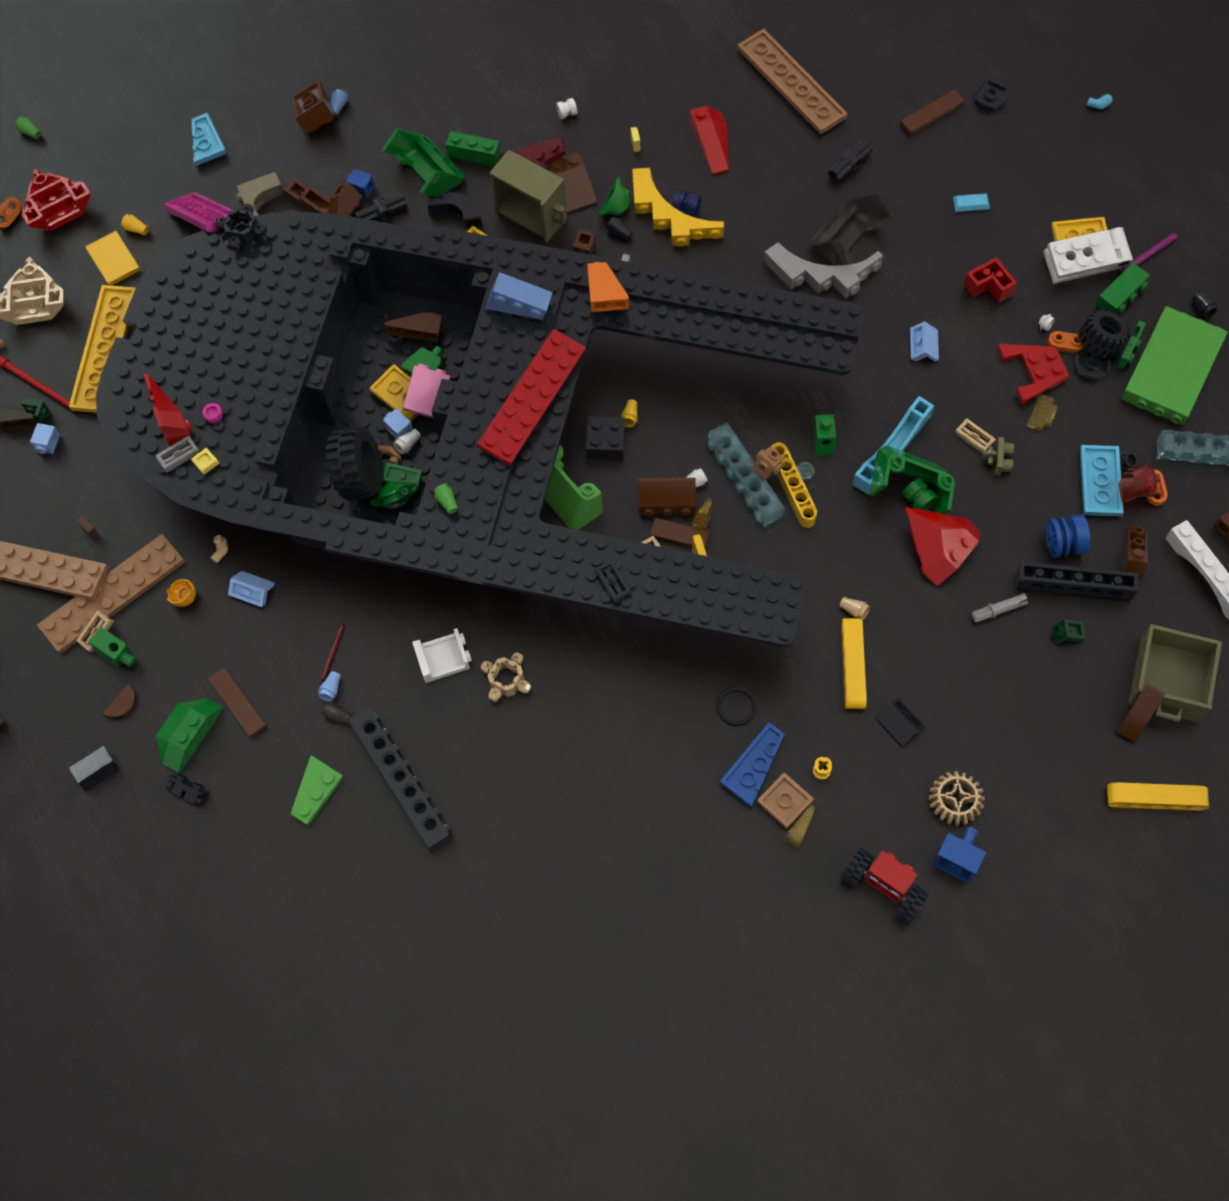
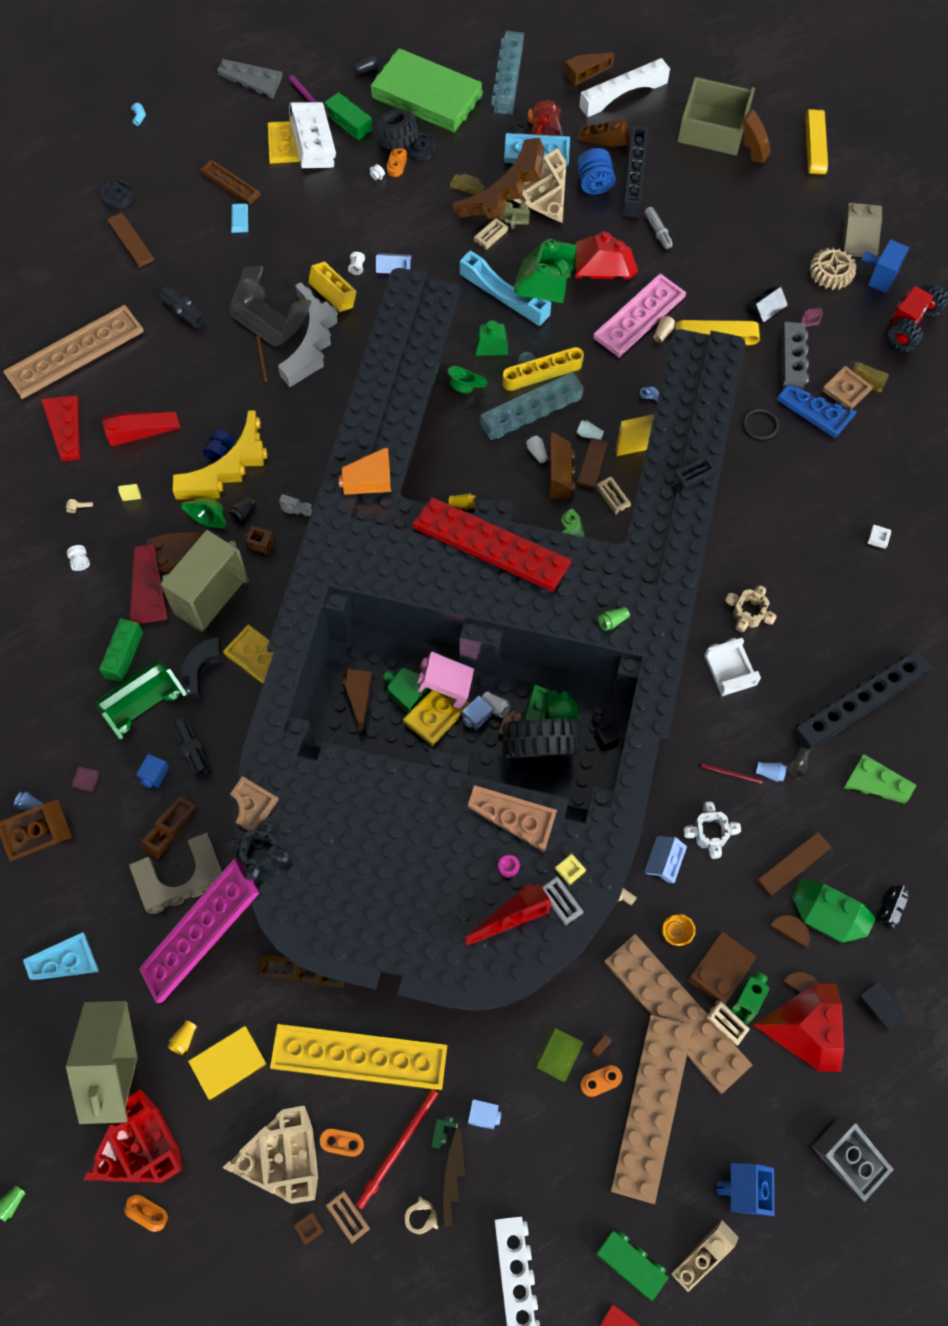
camera: 95 degrees left, 0 degrees up
reddish brown slope [329,182,362,216] -> none
medium blue wedge [485,272,553,320] -> none
clear yellow slope [691,498,712,530] -> none
medium nougat brick [752,446,784,480] -> none
yellow bush [813,757,832,780] -> none
red brick [964,257,1017,303] -> none
red wing [997,344,1069,405] -> none
dark green bracket [1052,619,1086,644] -> none
green wing [1117,320,1146,369] -> none
none -> red wing [41,395,80,461]
none -> tan hand [66,499,93,513]
none -> olive container [66,1001,137,1124]
none -> clear pink plate [72,767,99,792]
none -> reddish brown tile [200,160,260,205]
none -> dark grey wing [218,59,283,99]
none -> medium nougat tile [230,776,279,831]
none -> reddish brown axle [256,335,268,382]
none -> yellow brick [308,261,357,312]
none -> orange plate [320,1129,364,1157]
none -> white bush [348,252,365,275]
none -> green piece [448,366,488,394]
none -> reddish brown arch [453,137,545,219]
none -> nougat wing [468,785,557,853]
none -> tan wedge [513,148,566,223]
none -> clear neon green plate [537,1028,584,1083]
none -> light aqua cone [577,420,604,440]
none -> orange plate [580,1065,622,1097]
none -> bright pink plate [593,274,686,357]
none -> white piece [683,802,741,859]
none -> reddish brown slope [687,931,757,1005]
none -> red wedge [753,983,844,1072]
none -> reddish brown tile [770,916,810,949]
none -> dark grey brick [781,322,809,390]
none -> clear pink plate [801,308,823,327]
none -> dark tan slope [843,203,882,257]
none -> white plate [868,525,892,549]

